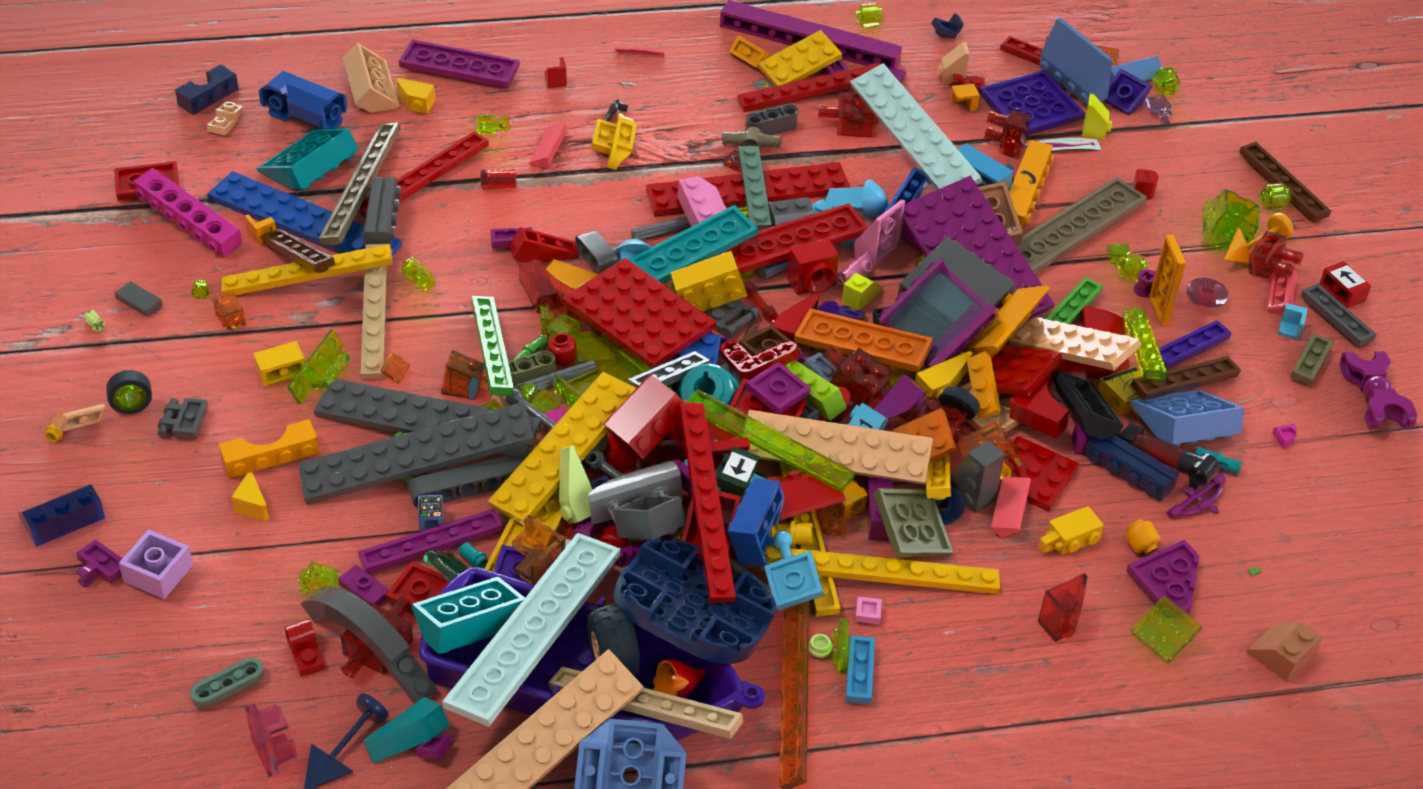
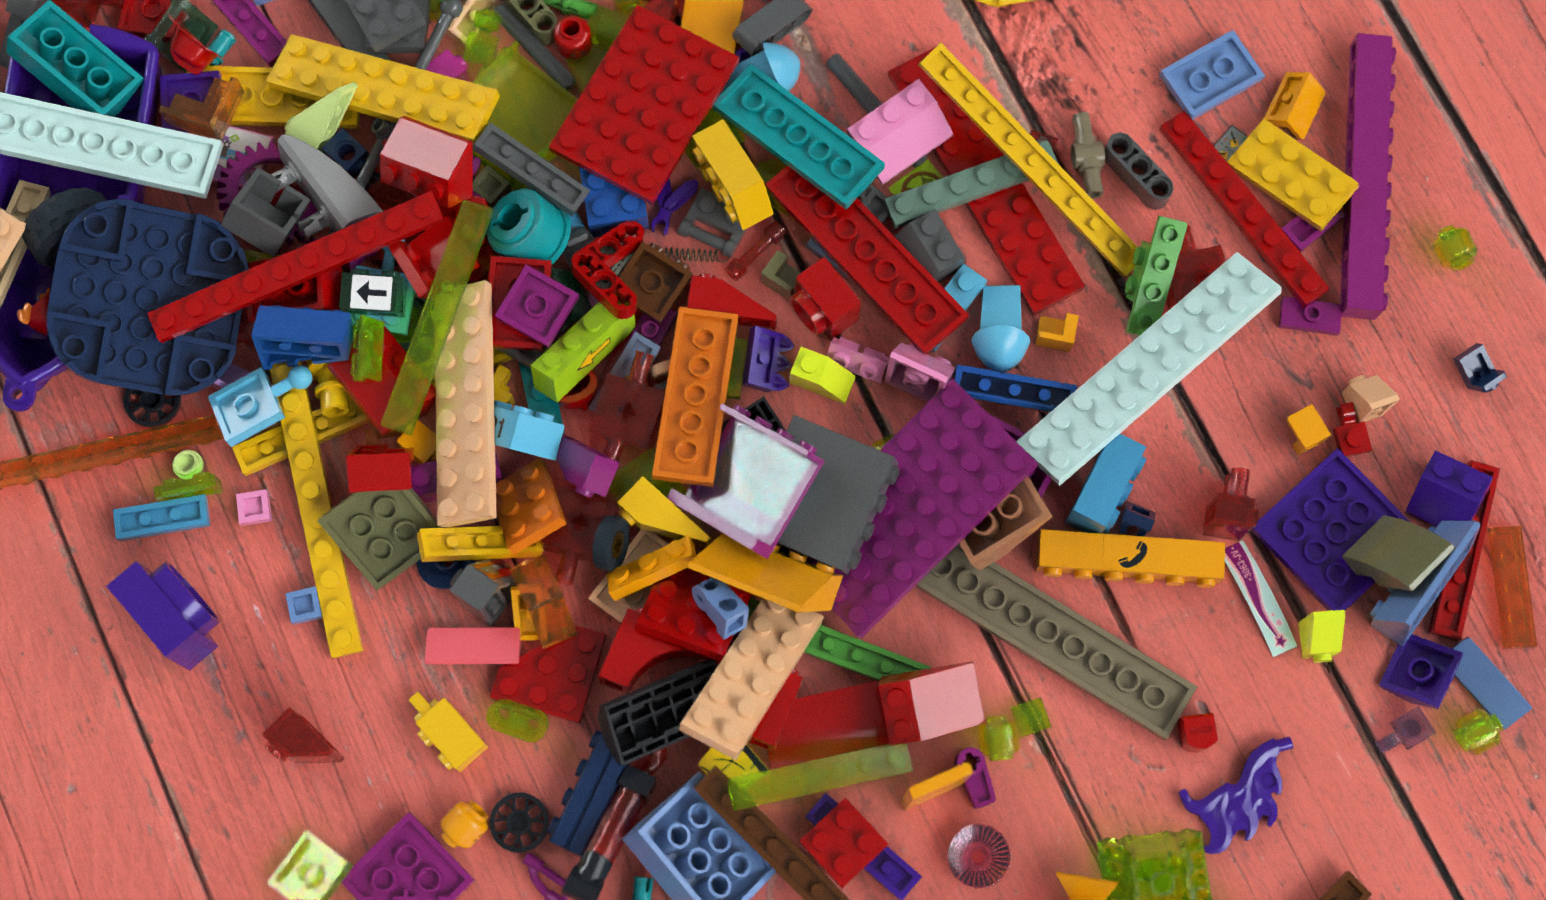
camera: 75 degrees right, 30 degrees up
none -> dark purple container [106,561,220,671]
none -> black wheel [123,389,181,428]
none -> red piece [167,13,224,75]
none -> medium blue plate [285,586,323,625]
none -> red panel [346,444,414,493]
none -> clear neon green hinge [350,315,385,382]
none -> clear neon green plate [486,699,549,742]
none -> black wheel [489,793,549,853]
none -> medium blue leg [692,577,749,640]
none -> panel [761,250,801,301]
none -> red plate [799,797,889,889]
none -> slope [878,661,985,746]
none -> yellow plate [918,42,1138,277]
none -> light orange panel [1035,313,1079,352]
none -> bright green bracket [1125,215,1188,335]
none -> medium blue plate [1159,30,1265,120]
none -> dark purple piece [1178,737,1293,854]
none -> olive slope [1341,515,1455,591]
none -> dark purple slope [1405,450,1493,527]

